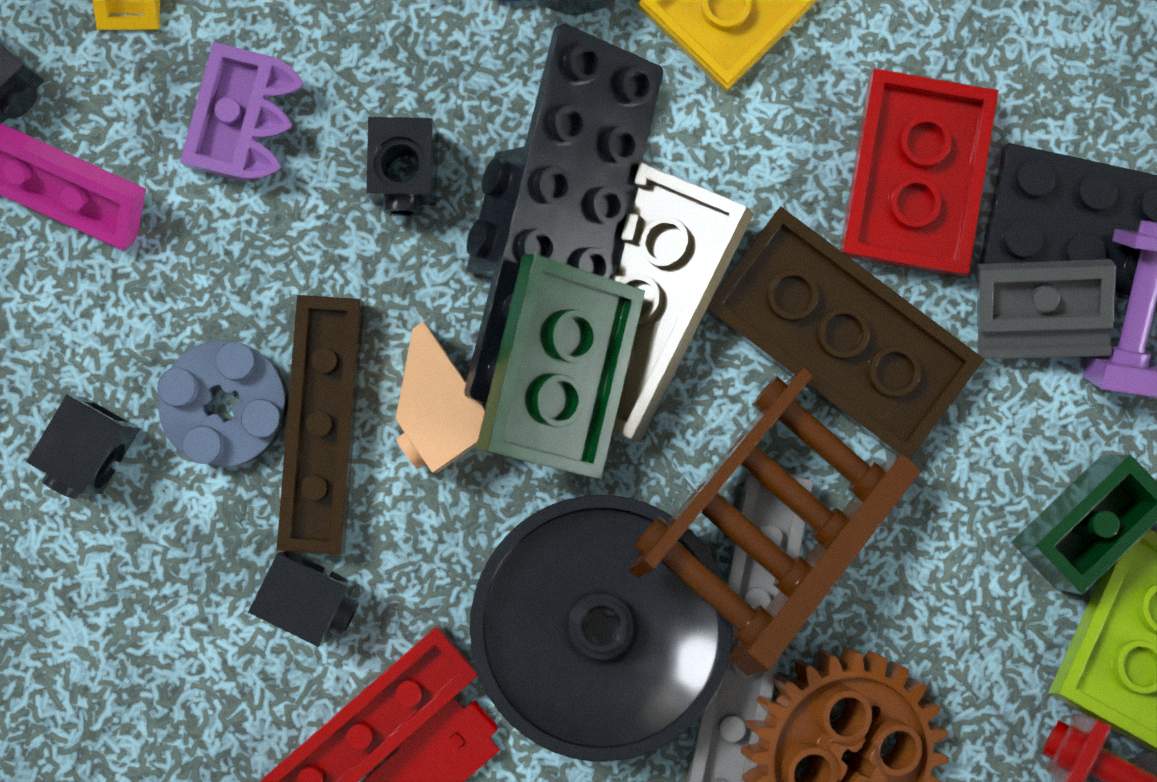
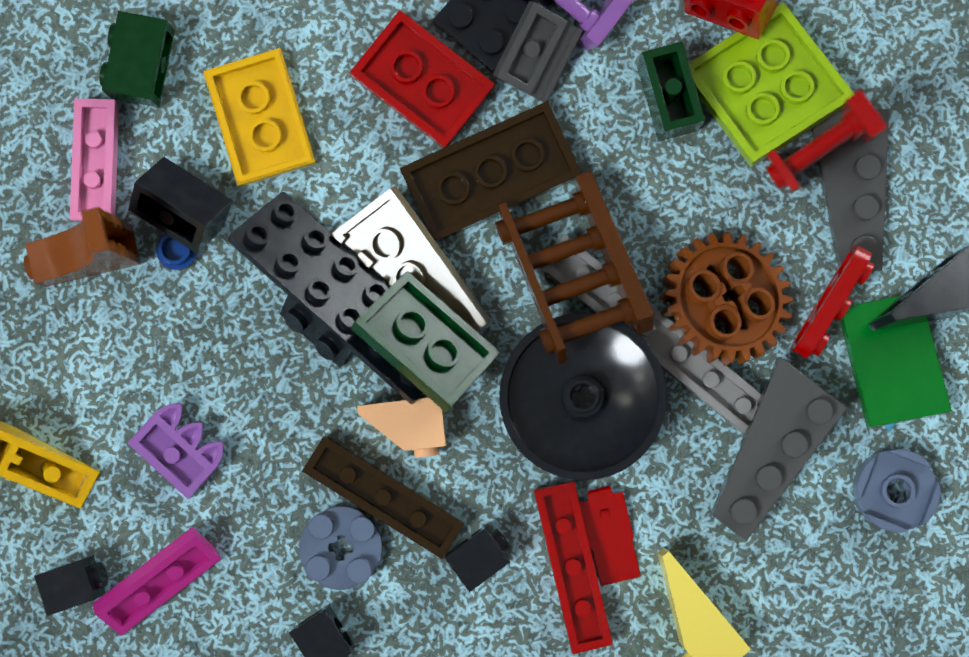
camera: 60 degrees left, 0 degrees up
black brick [366,117,438,216] -> none

